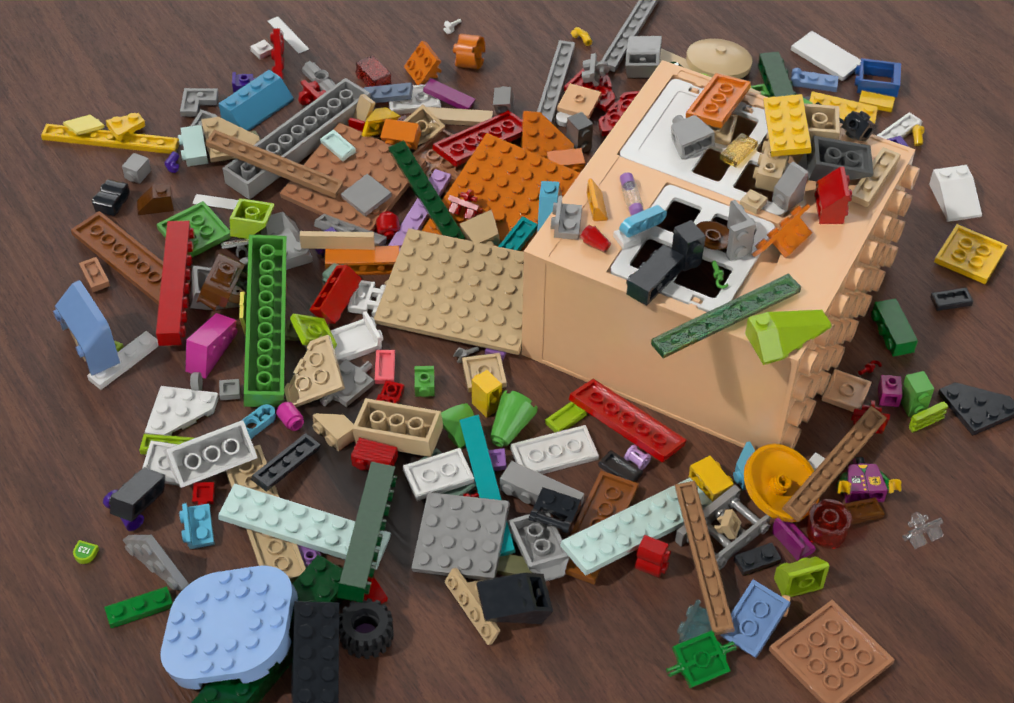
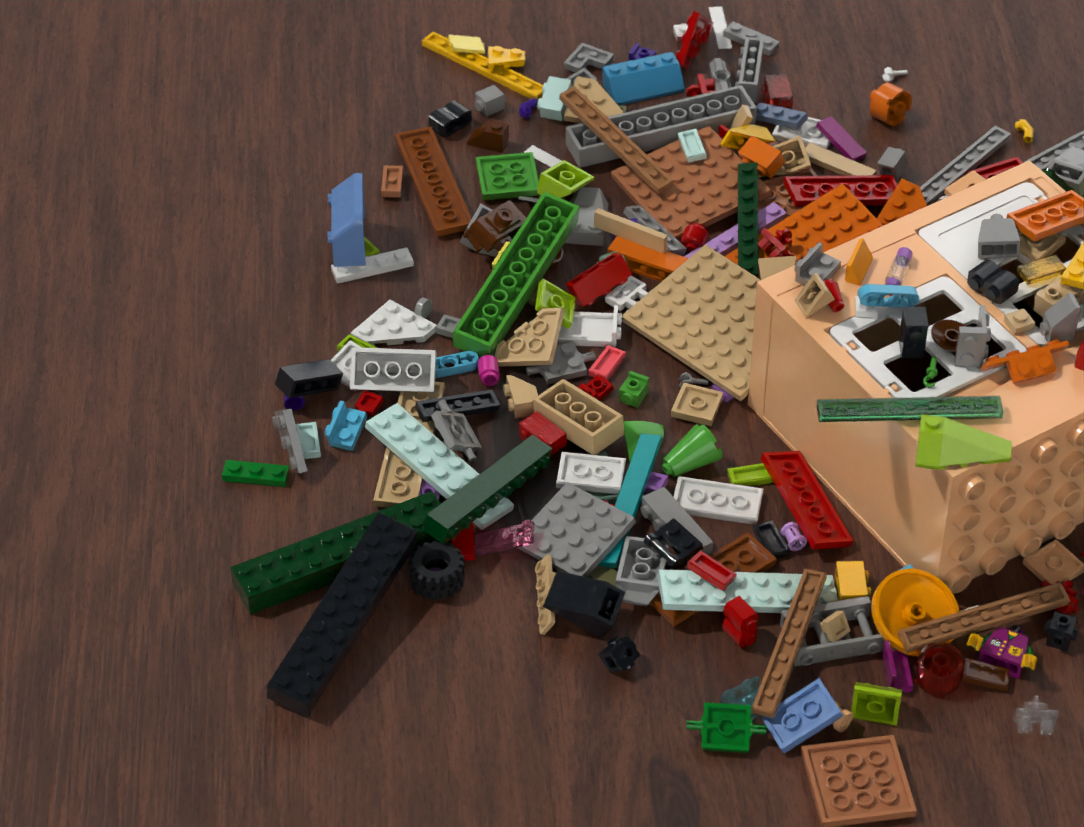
camera: 30 degrees right, 5 degrees down
tile [73,540,99,564] -> none
red brick [156,221,195,346] -> none
light blue plate [161,566,298,689] -> none
dark pink wedge [186,313,237,379] -> none
light grey tile [341,174,392,217] -> none
orange plate [404,41,442,85] -> none
yellow brick [472,370,502,418] -> none
light grey hips [582,53,610,86] -> none
black brick [626,245,684,306] -> none
black plate [734,542,782,576] -> none
none -> light aqua tile [296,422,321,459]
none -> light grey plate [431,400,482,463]
none -> clear pink plate [475,520,535,556]
none -> black brick [598,636,640,673]
none -> red tile [687,550,737,591]
none -> light grey plate [723,22,780,56]
none -> light grey brick [735,37,764,102]
none -> tan slope [794,273,835,317]
none -> black brick [967,259,1020,304]
none -> black brick [1044,612,1079,652]

